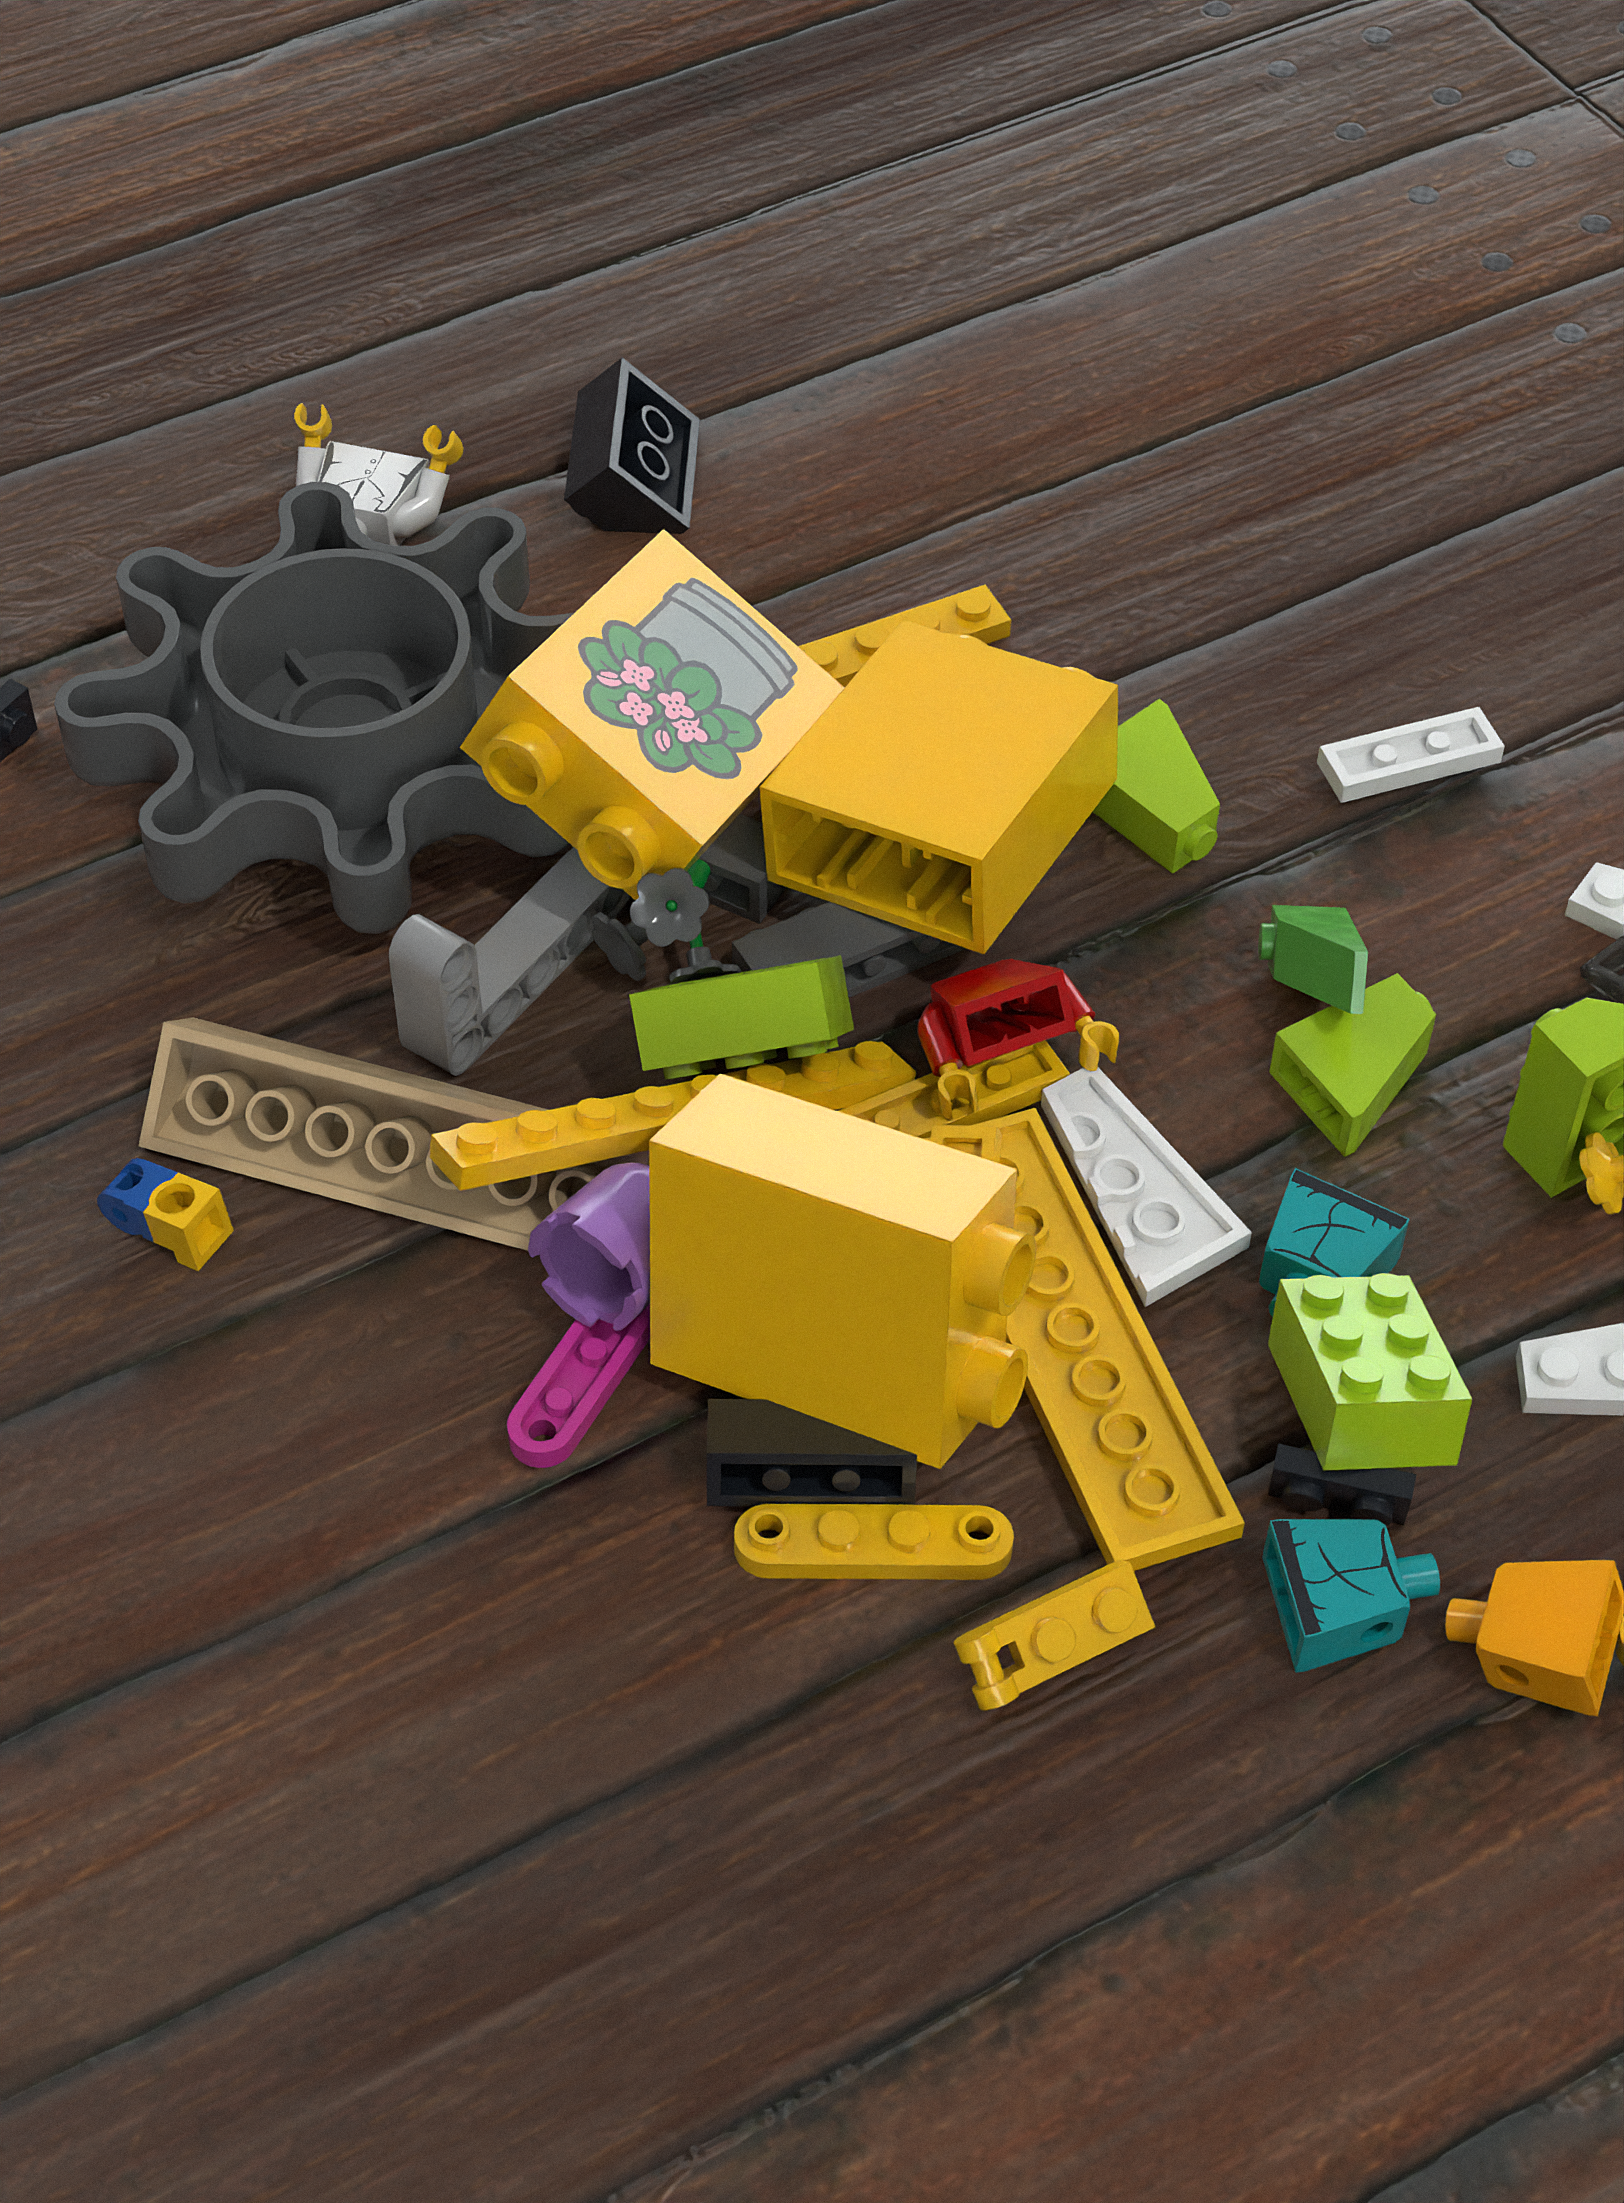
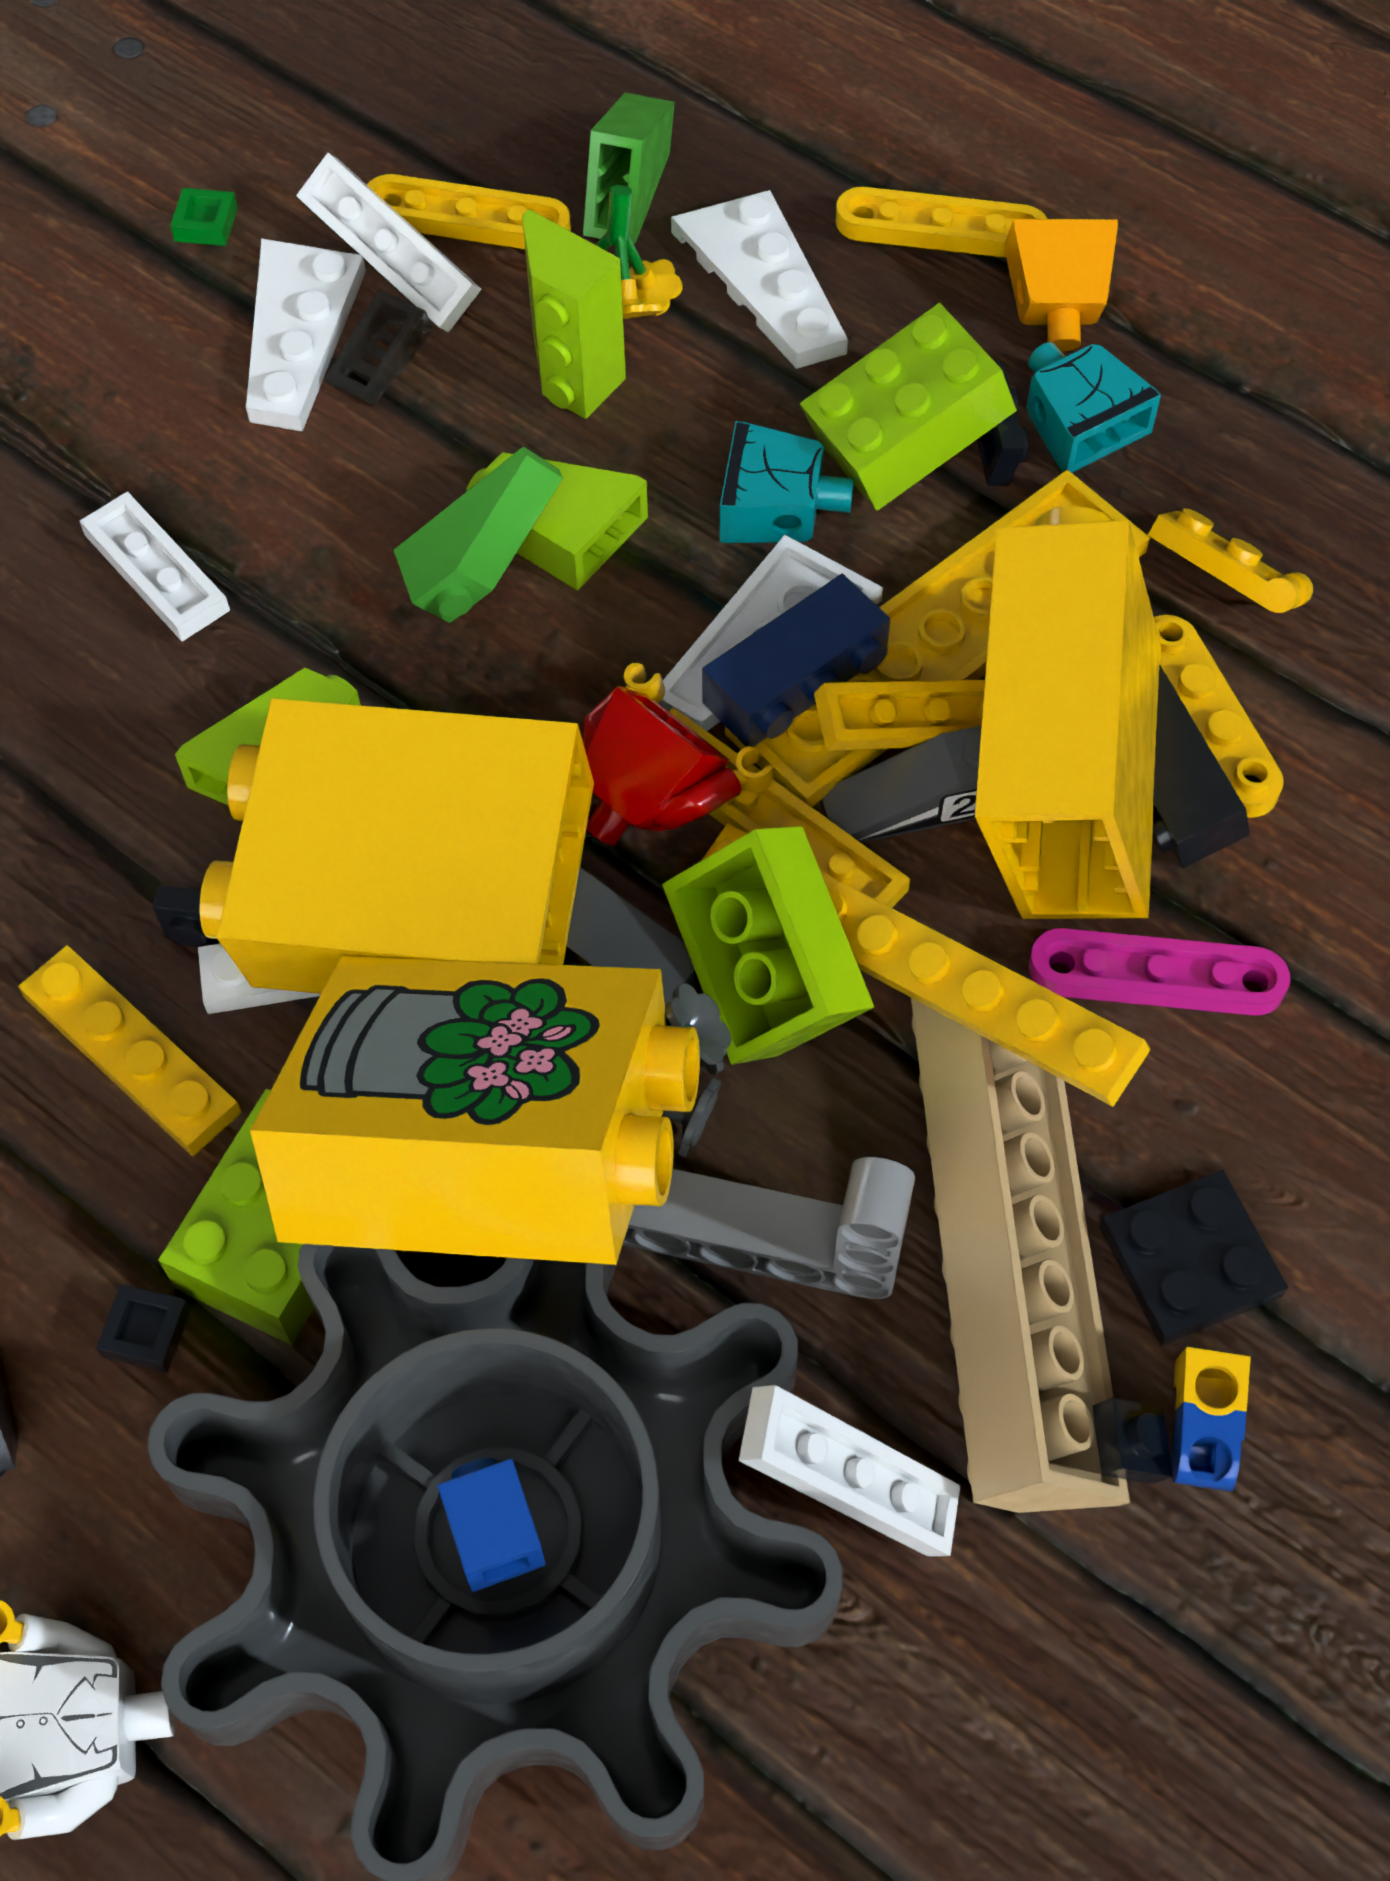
camera: 110 degrees left, 10 degrees up
medium lavender cylinder [528,1163,650,1331] -> none
none -> blue brick [437,1458,546,1592]
none -> dark blue brick [702,573,890,747]
none -> white plate [739,1385,960,1556]
none -> black plate [1093,1398,1173,1484]
none -> black plate [1099,1170,1288,1346]

